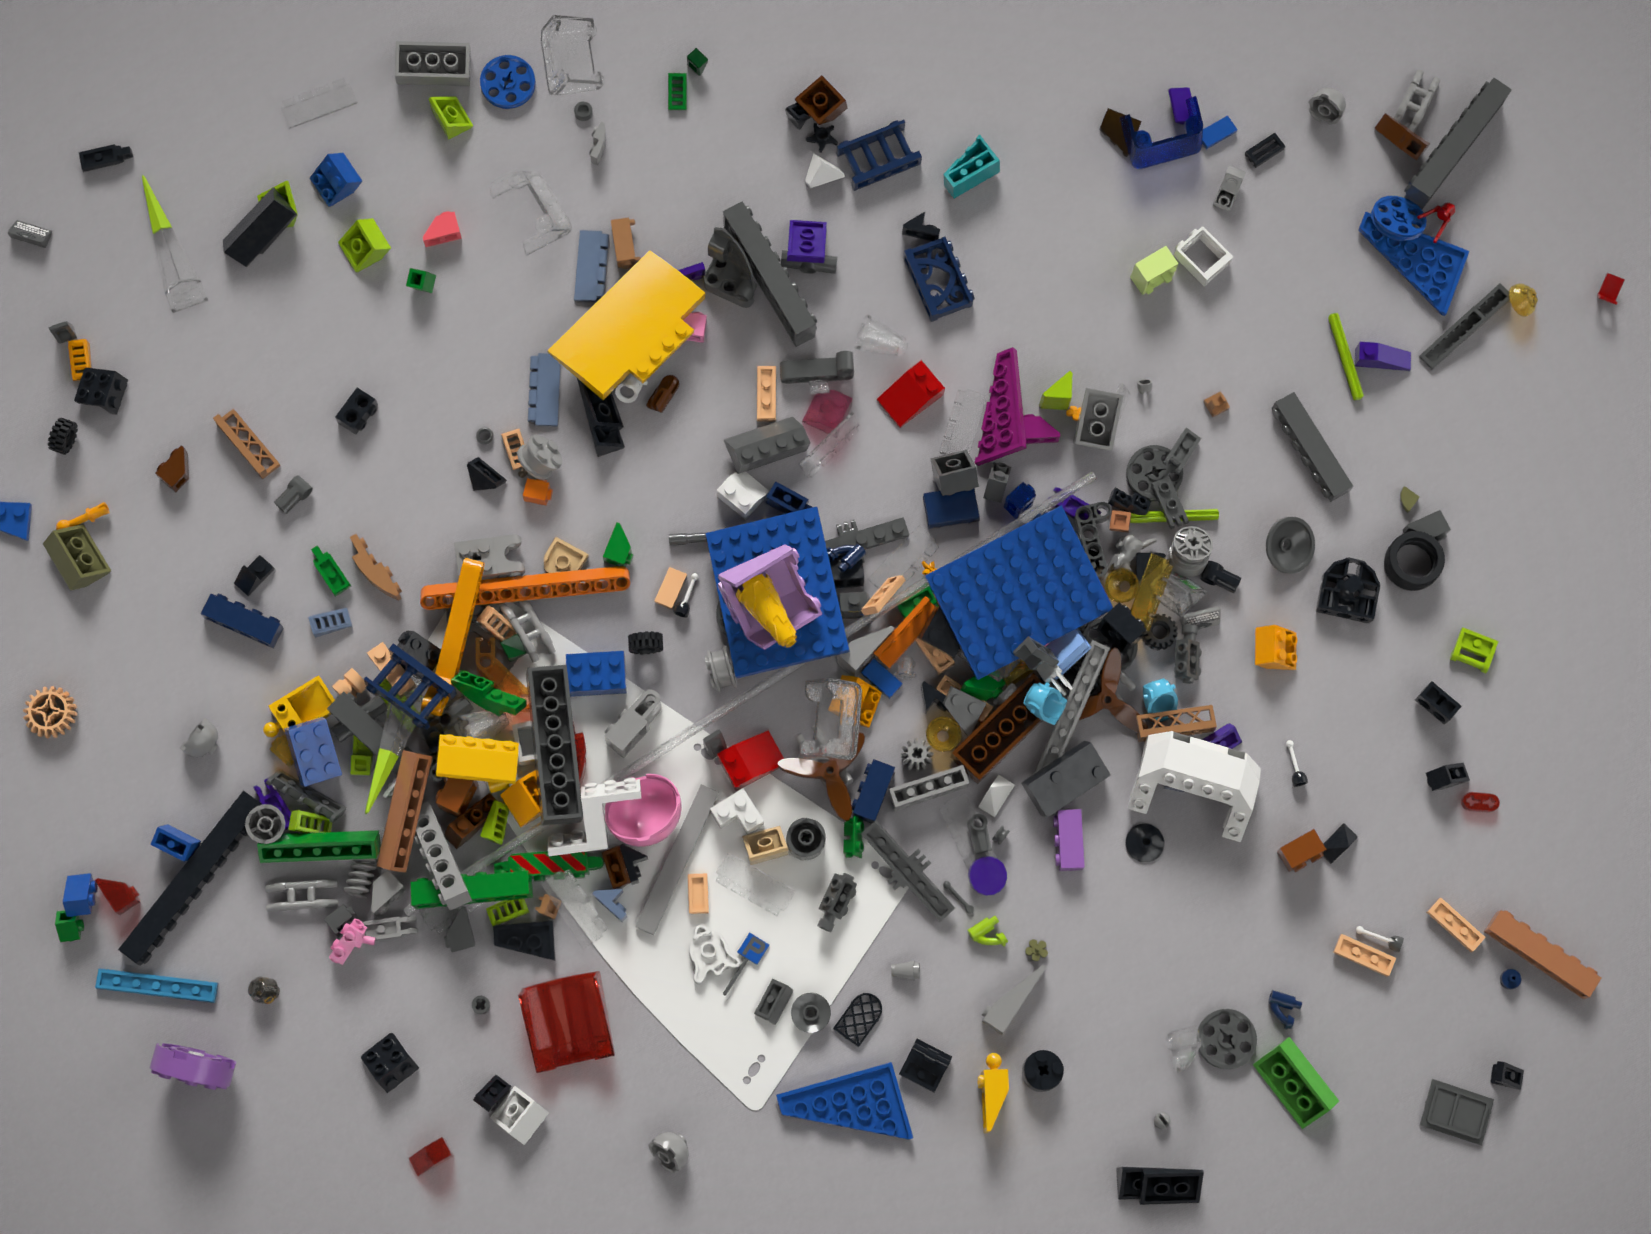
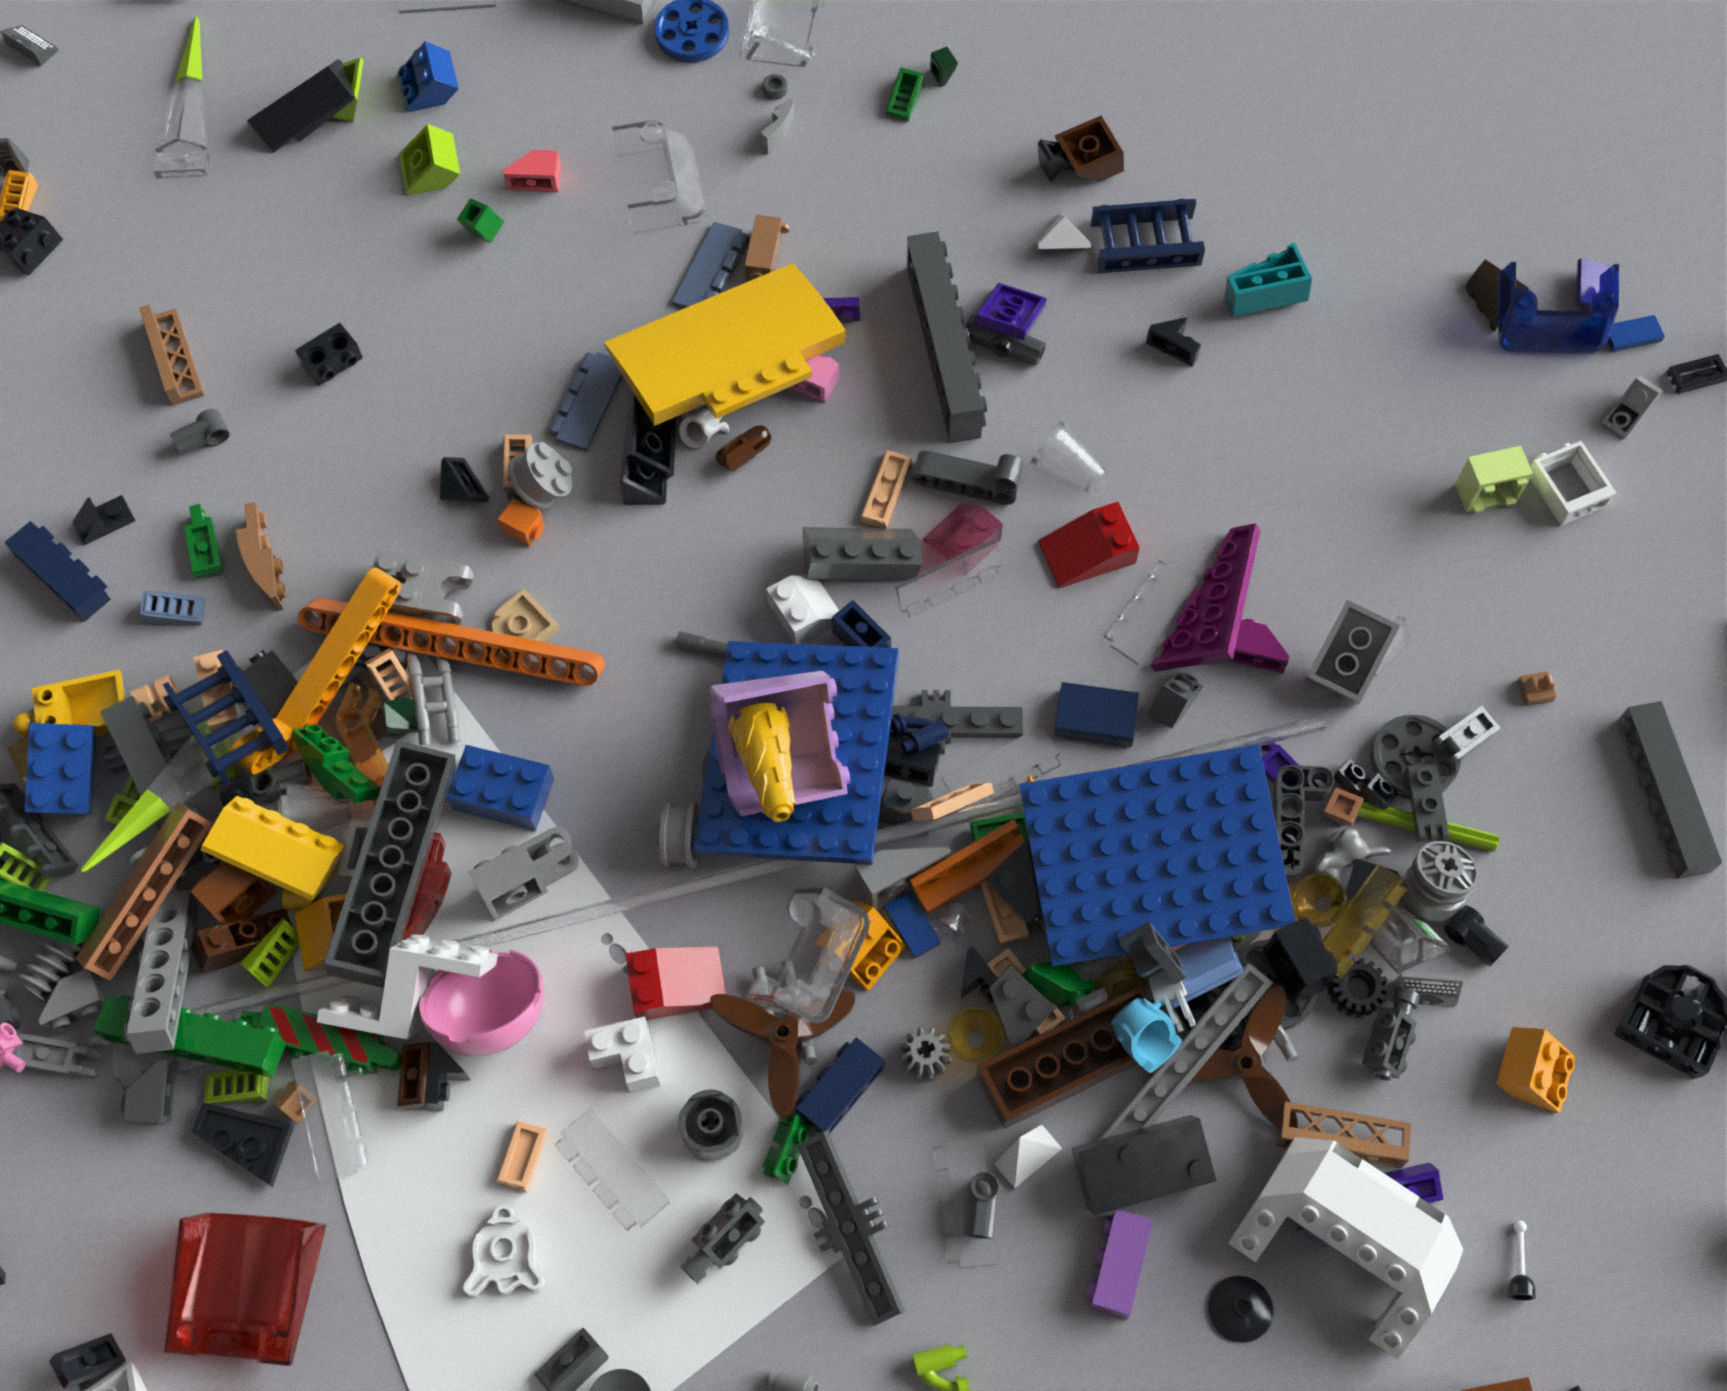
camera: 25 degrees right, 10 degrees down
reddish brown slope [155,445,189,492] -> none
lime slope [428,96,473,140] -> none
dark grey bush [472,995,490,1014] -> none
dark grey piece [476,427,494,444] -> none
sand blue slope [592,889,627,922] -> none
green slope [603,522,634,567] -> none
black tyre [628,631,663,655] -> none
light grey tile [636,784,719,935] -> none
light nougat tile [654,567,687,609] -> none
hinge [673,573,699,618] -> none
dark grey slope [703,729,727,759] -> none
dark grey panel [704,227,757,308] -> none
piece [723,933,769,996] -> none
tan slope [742,826,788,866] -> none
black animal [806,123,838,153] -> none
clear tile [808,380,830,394] -> none
light grey brick [888,765,969,811] -> none
dark blue fence [903,236,975,322] -> none
dark grey brick [930,450,979,496] -> none
dark grey hinge [943,881,974,913] -> none
dark purple tile [968,856,1007,896] -> none
dark grey bush [992,826,1010,845] -> none
clear blue brick [1004,482,1036,520] -> none
lime slope [1039,371,1073,410] -> none
light orange plant [1066,406,1081,421] -> none
light grey hinge [1137,379,1152,394] -> none
medium azure helmet [1143,678,1178,724] -> none
dark grey dish [1266,517,1315,574] -> none

